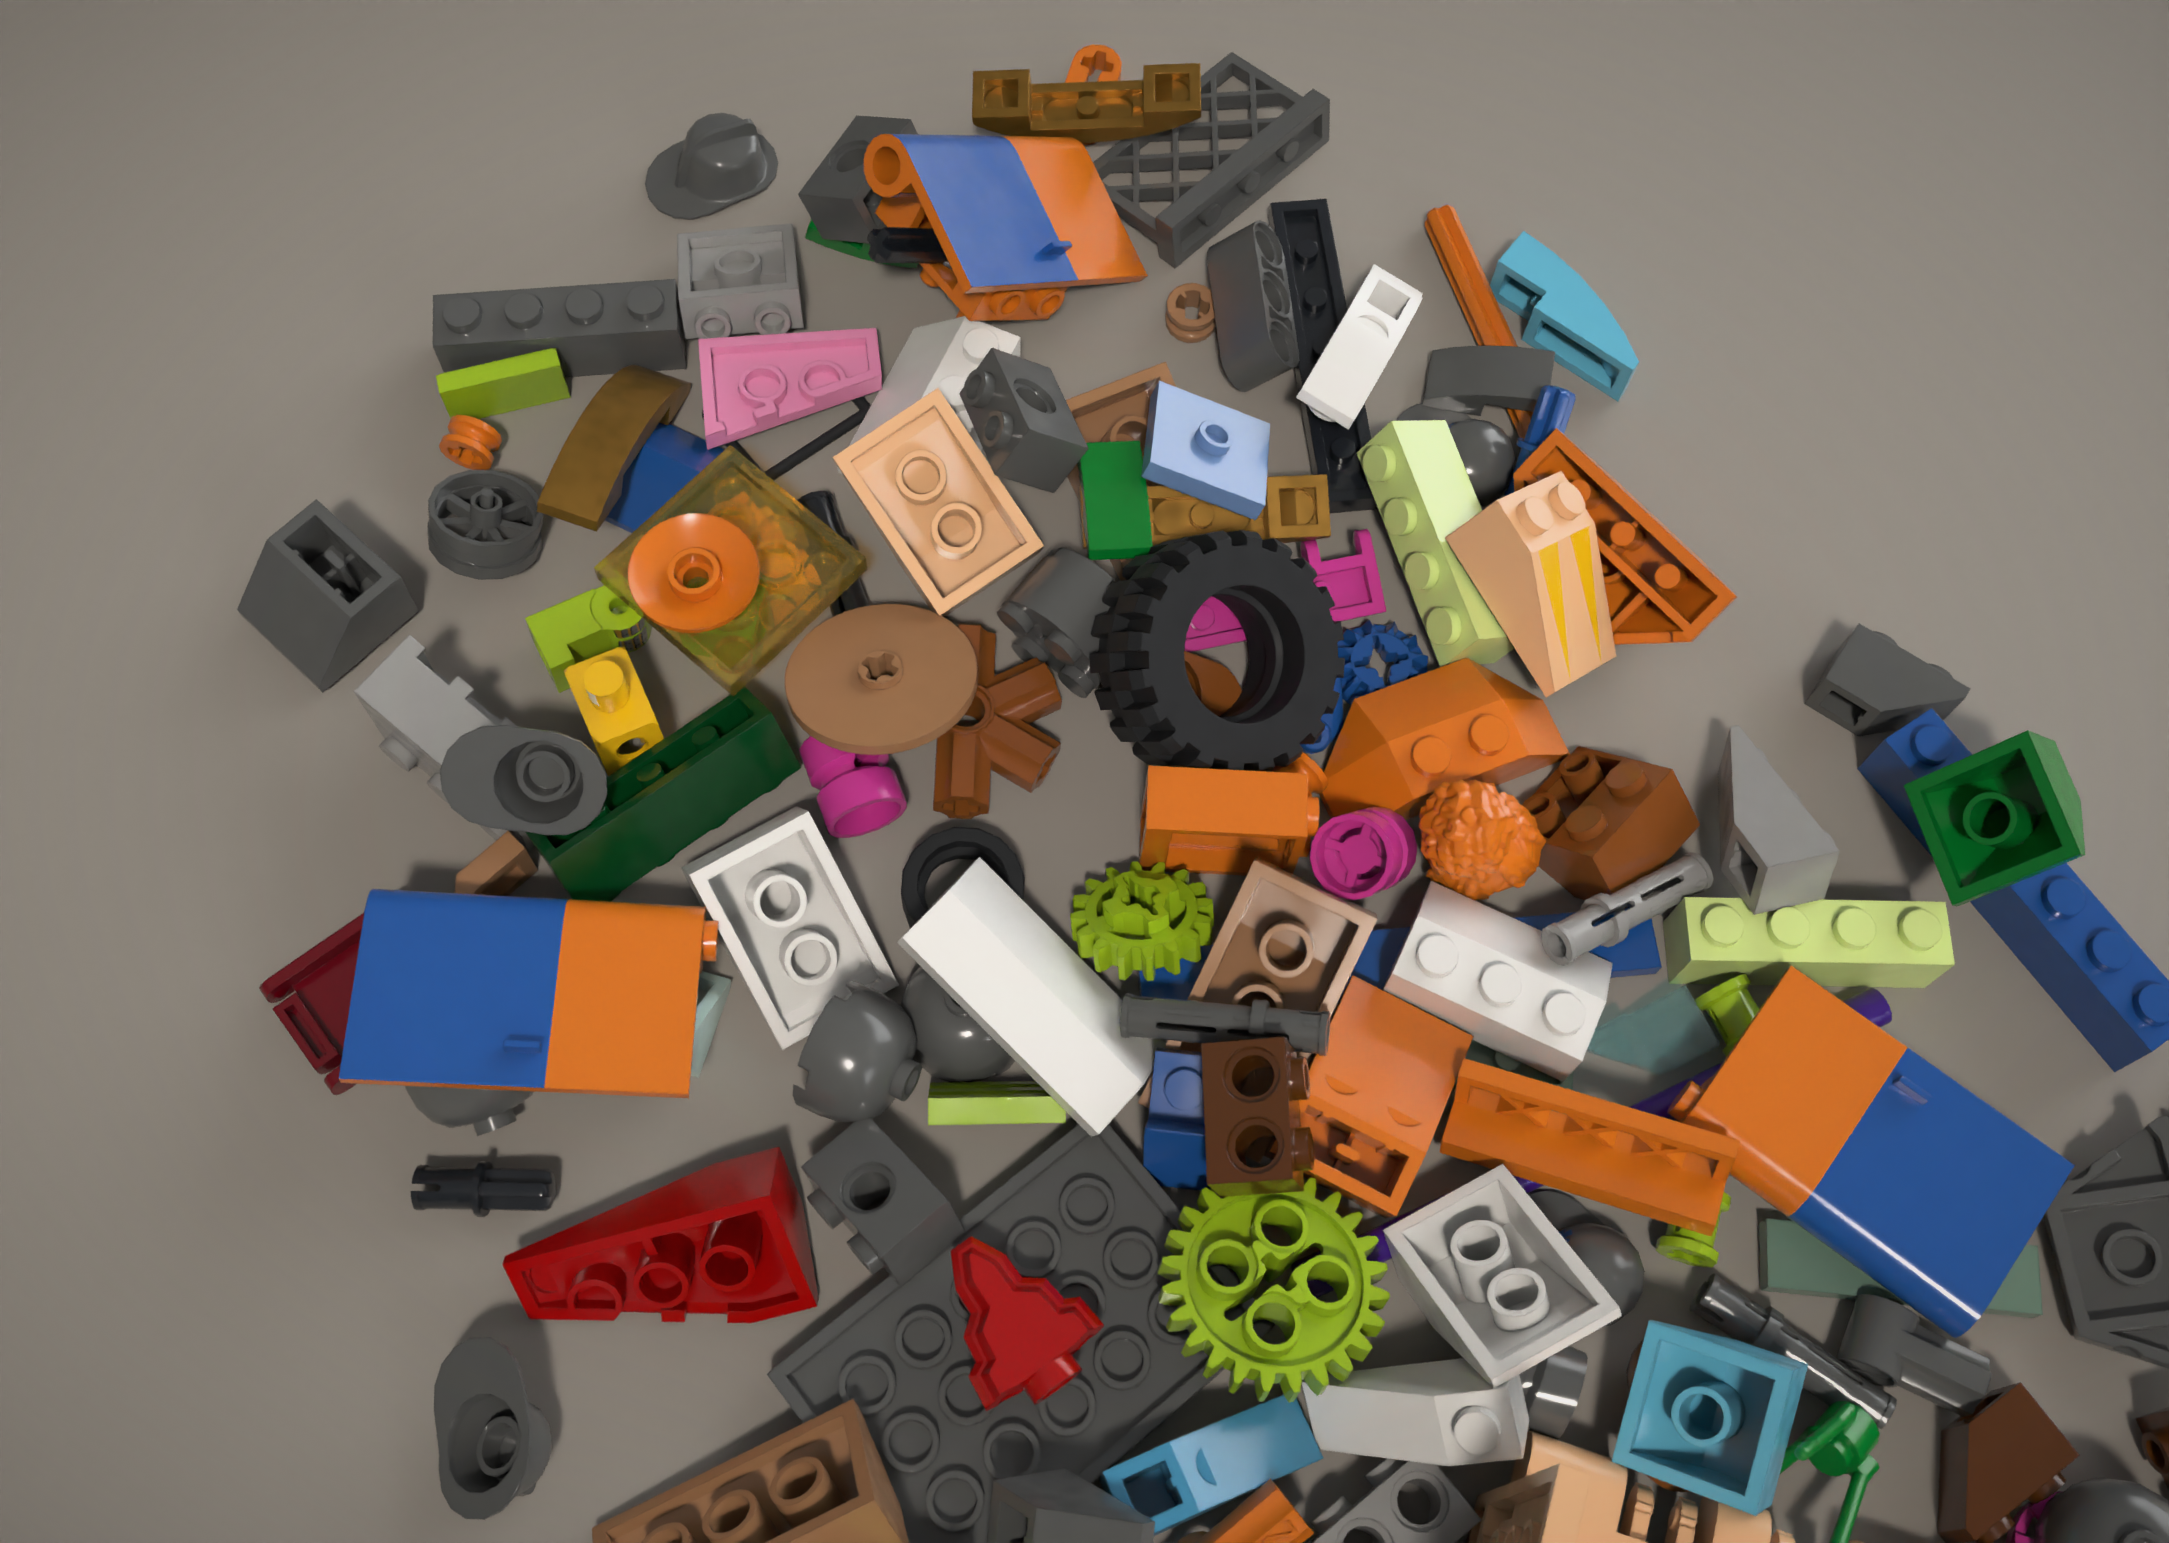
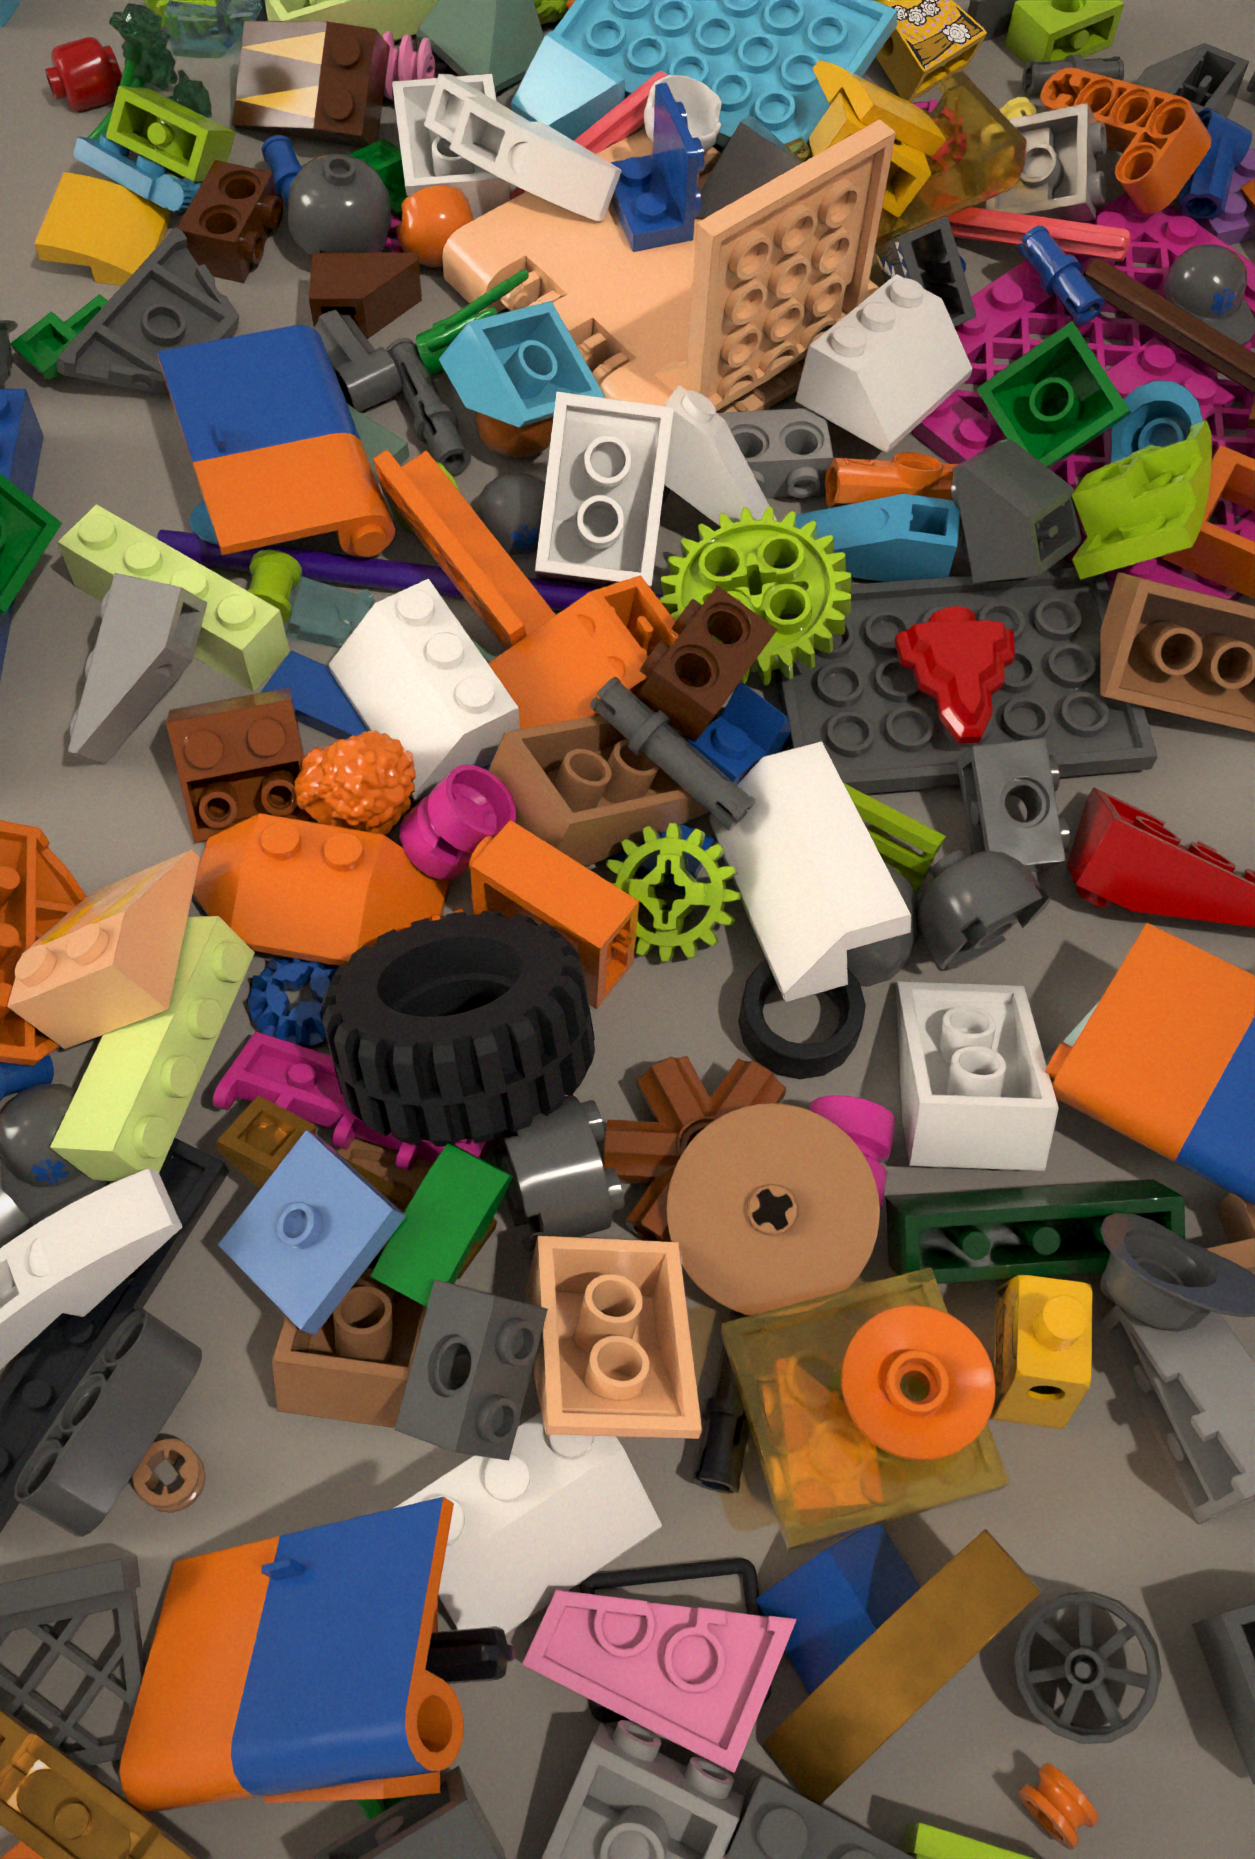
camera: 145 degrees left, 5 degrees down
lime leg [525,581,652,693] -> none
light grey pin [1541,852,1713,966] -> none

